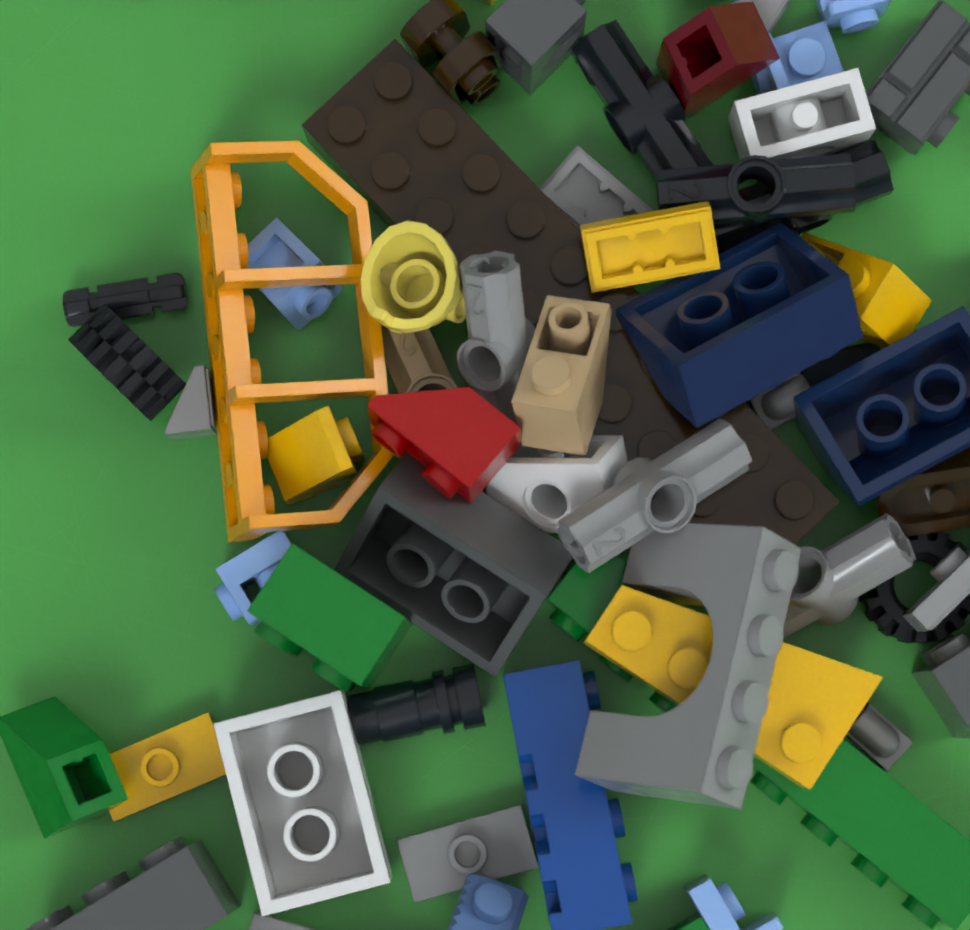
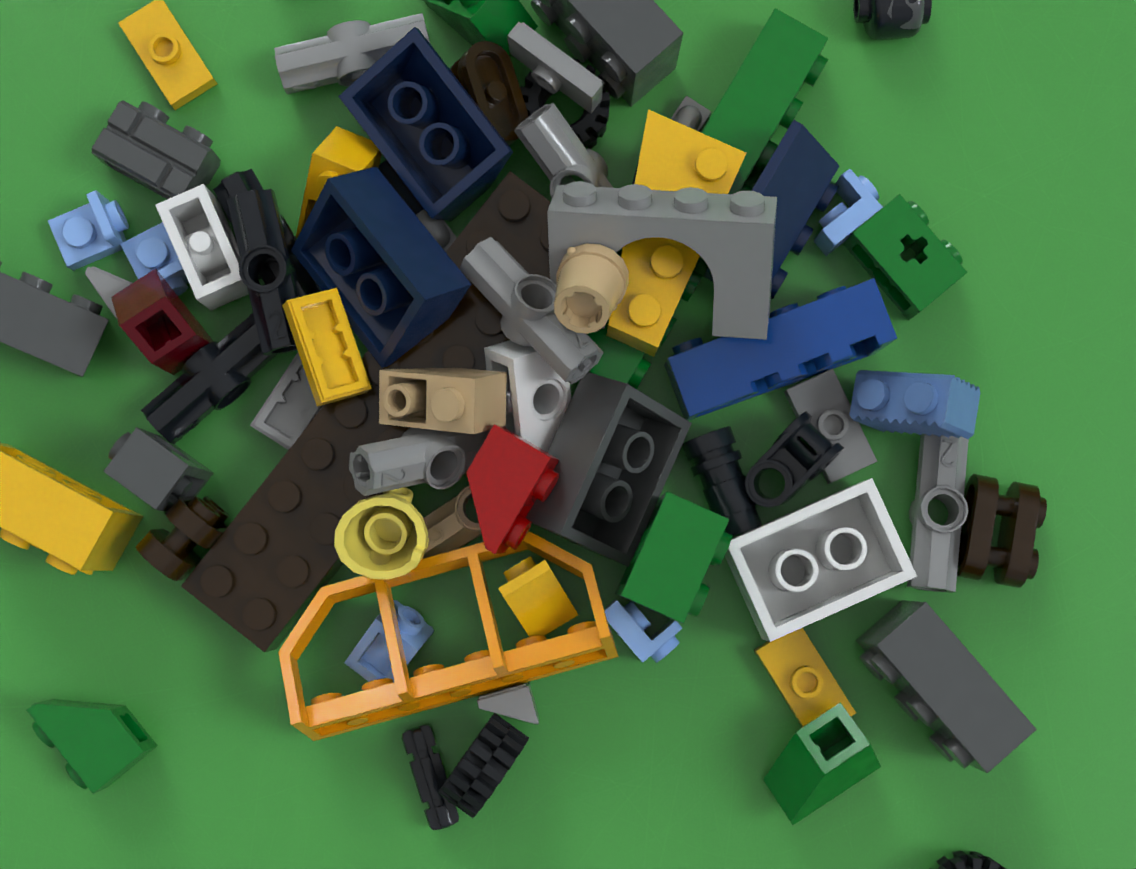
camera: 105 degrees left, 0 degrees up
none -> tan piece [554,243,629,334]
none -> dark blue slope [703,120,839,299]
none -> black piece [745,411,844,507]

